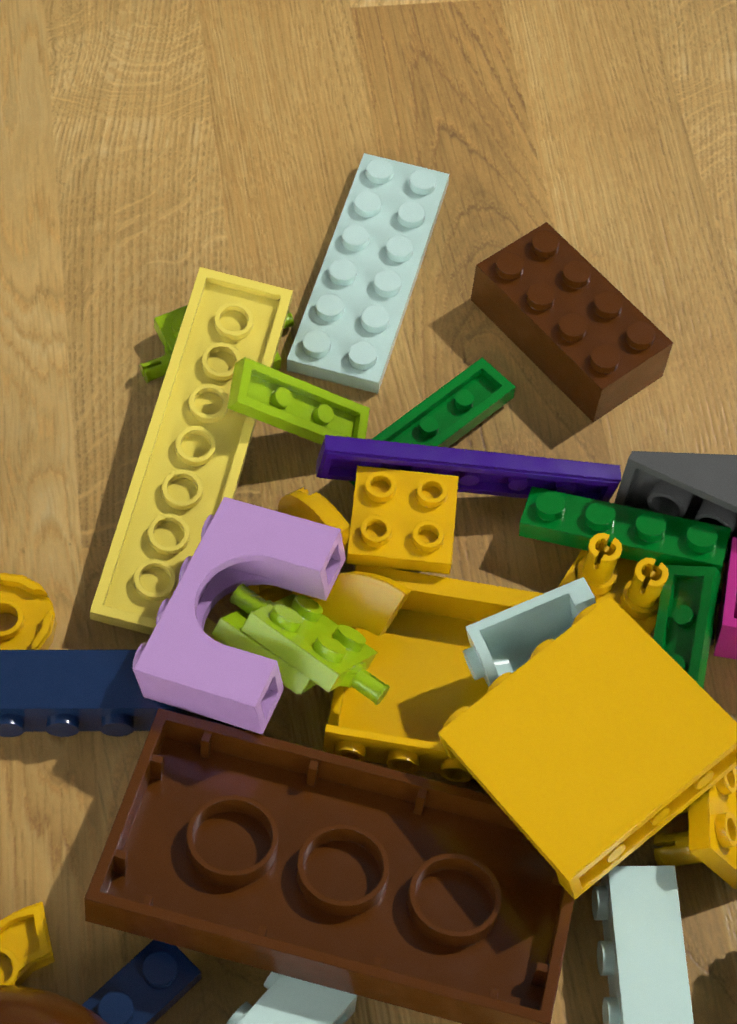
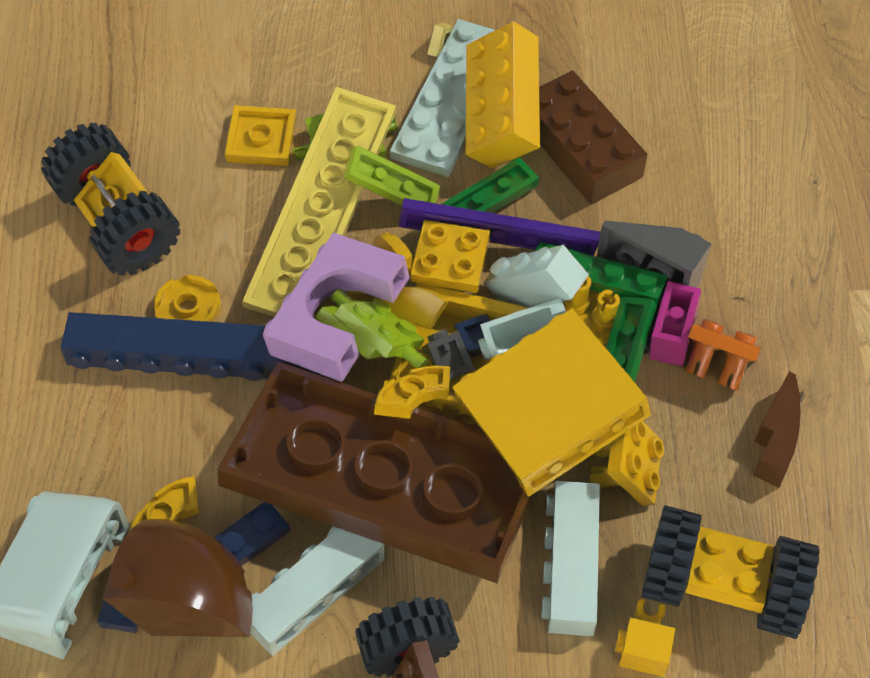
camera: 10 degrees right, 0 degrees up
none -> yellow tile [225,105,297,167]
none -> yellow tile [374,366,450,419]
none -> dark grey bracket [421,329,475,380]
none -> light yellow tile [427,23,453,57]
none -> dark blue plate [455,314,490,358]
none -> yellow brick [466,21,540,169]
none -> light aqua brick [484,245,589,307]

